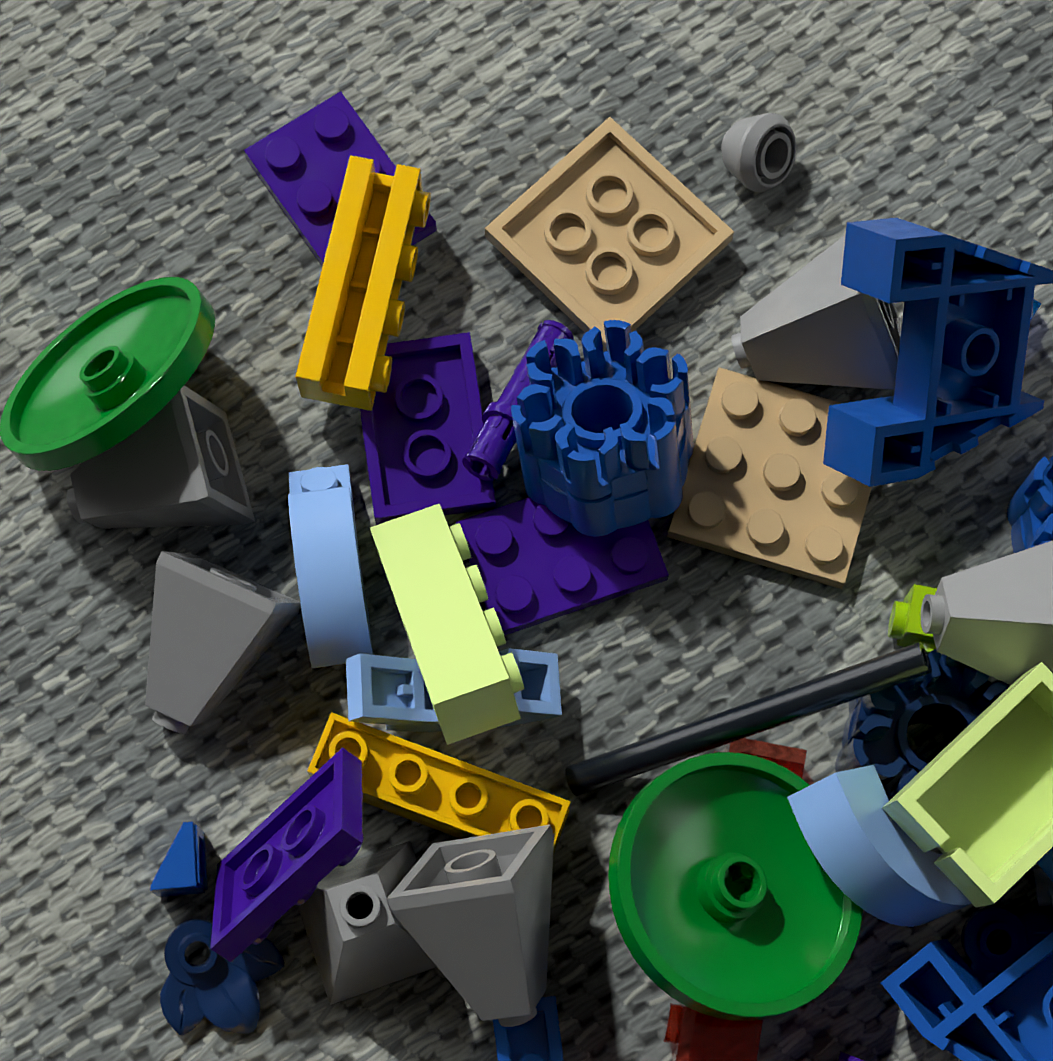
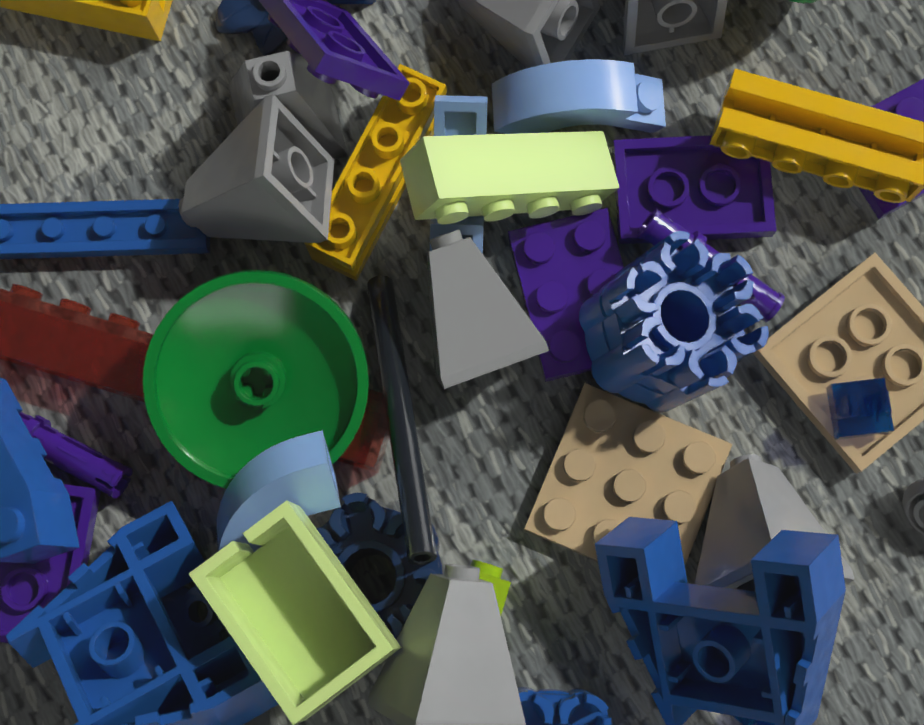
camera: 100 degrees right, 5 degrees up
none -> light grey slope [427,229,549,389]
none -> clear blue tile [826,378,894,440]

